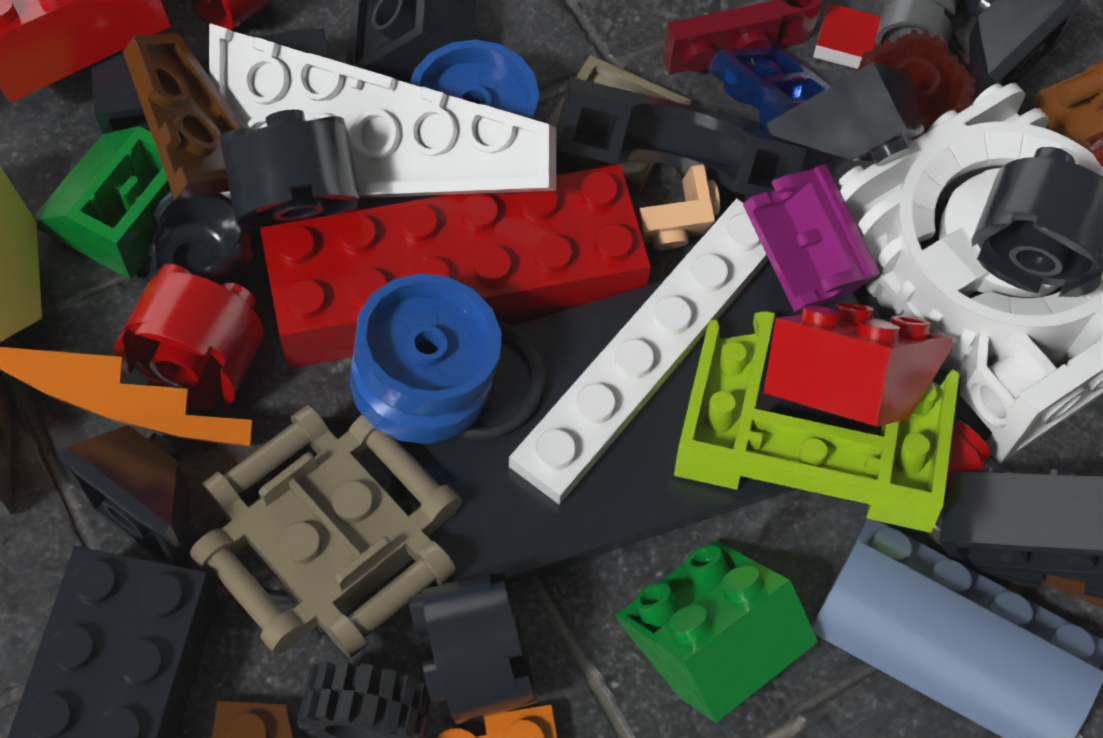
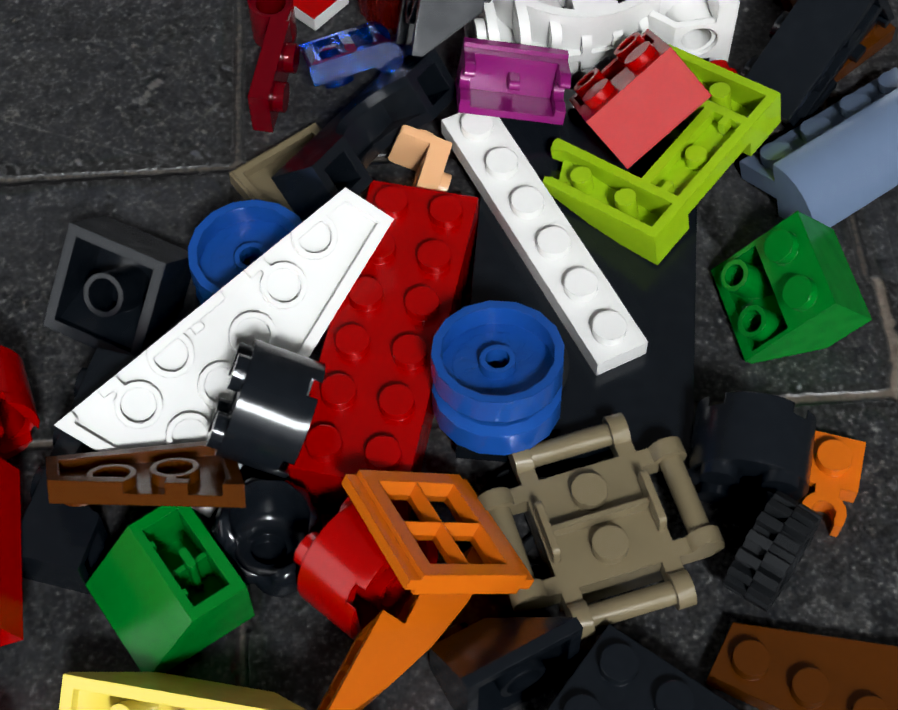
camera: 60 degrees left, 5 degrees down
none -> orange piece [341,470,534,595]

